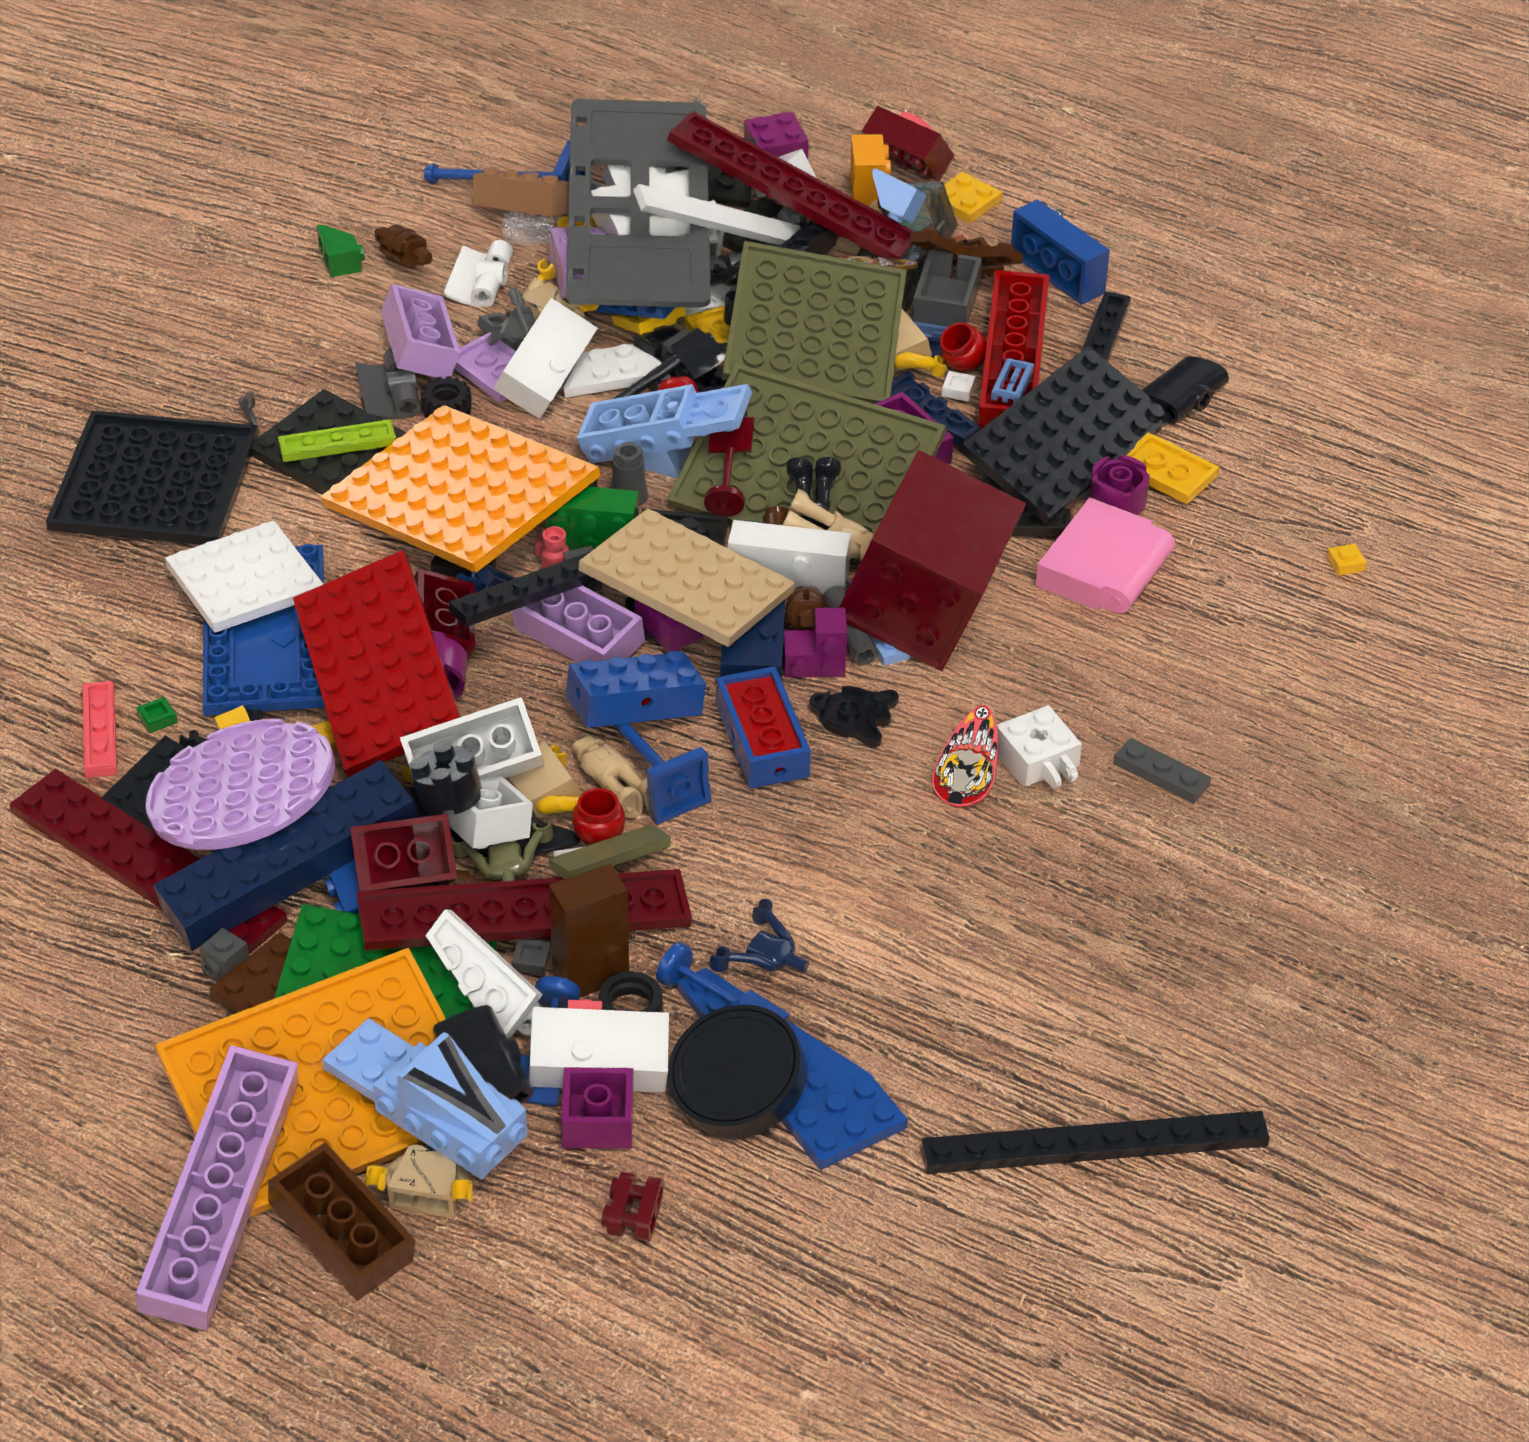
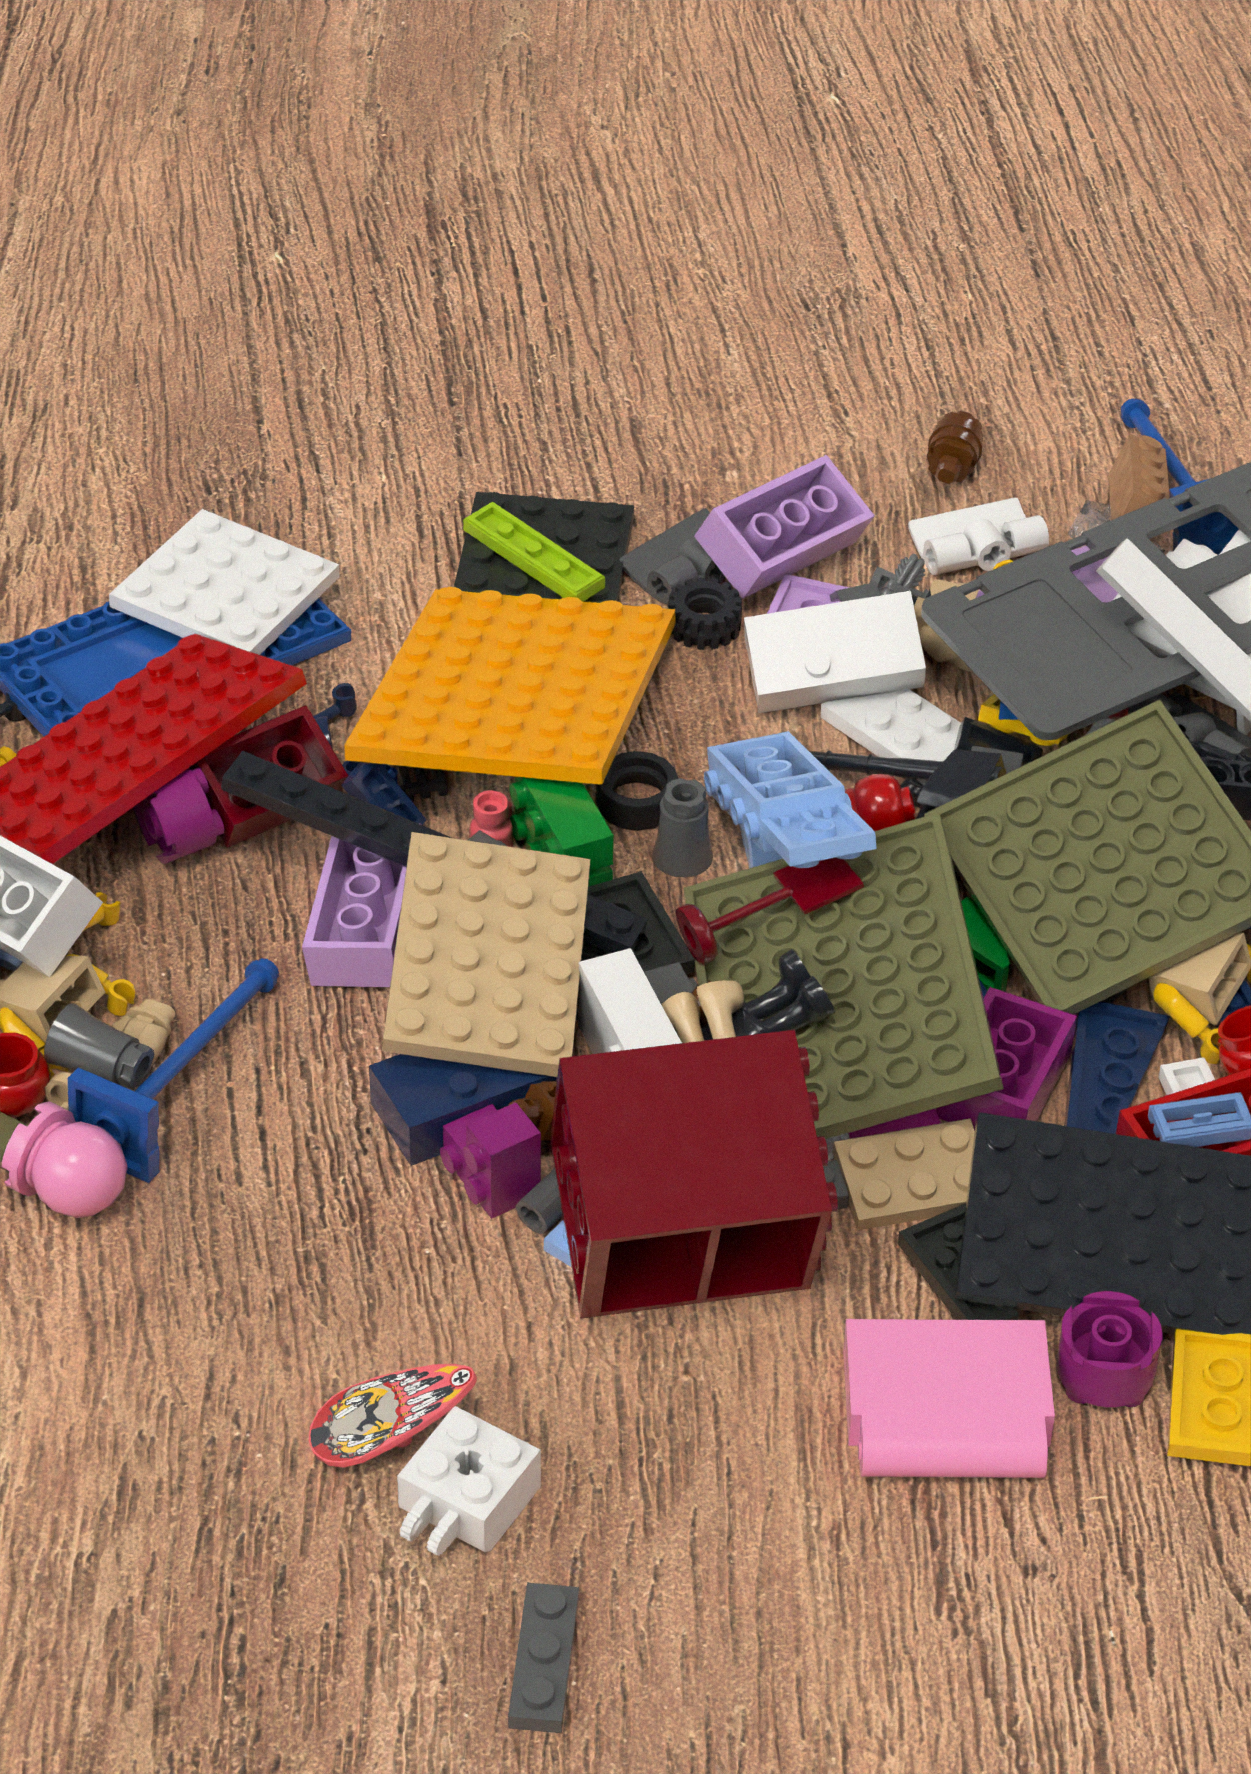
camera: 60 degrees right, 0 degrees up
black plate [46,410,259,545] -> none
dark grey piece [238,391,259,432] -> none
green slope [316,224,365,277] -> none
blue brick [566,651,706,728] -> none
brick [716,666,811,789] -> none
black tile [809,686,899,747] -> none
yellow plate [1327,544,1367,576] -> none
none -> bright pink tile [2,1101,128,1218]
none -> dark grey plant [44,1003,154,1090]

